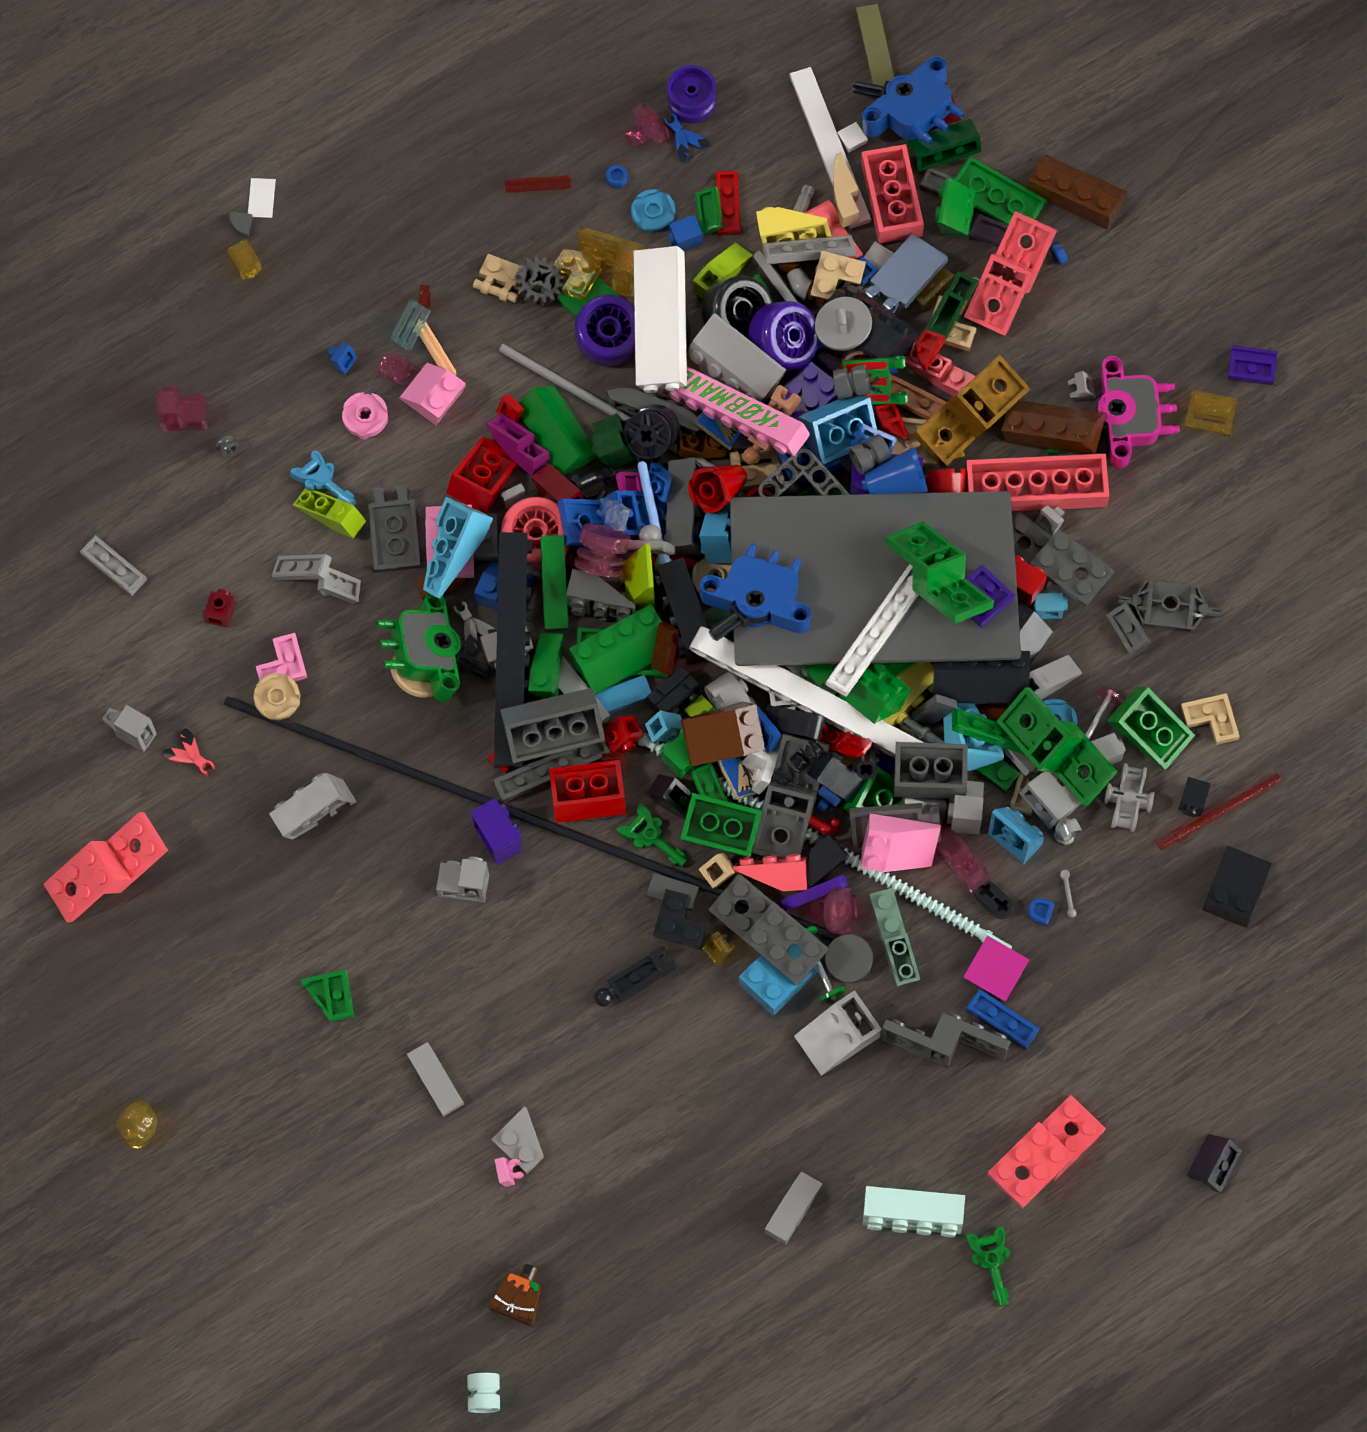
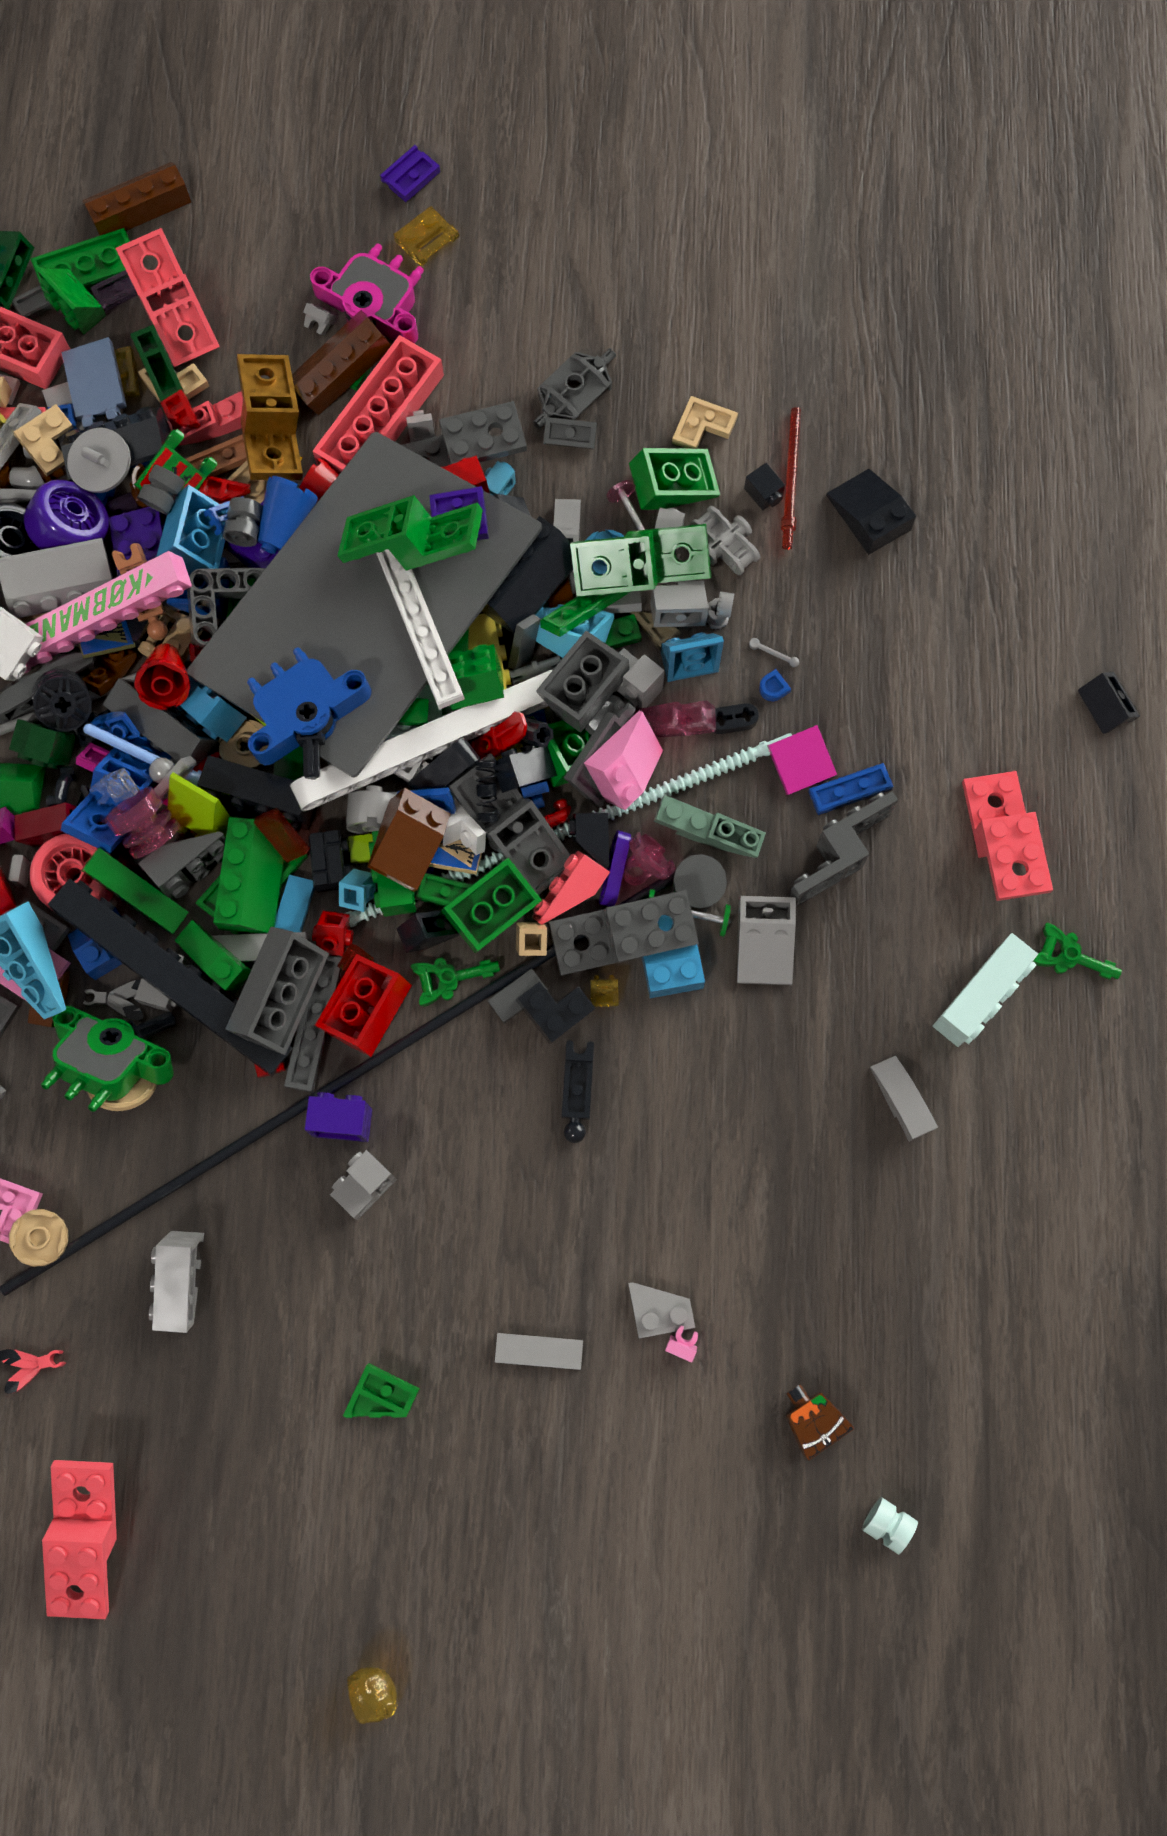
camera: 55 degrees left, 5 degrees up
blue tile [1049,241,1068,265] -> none

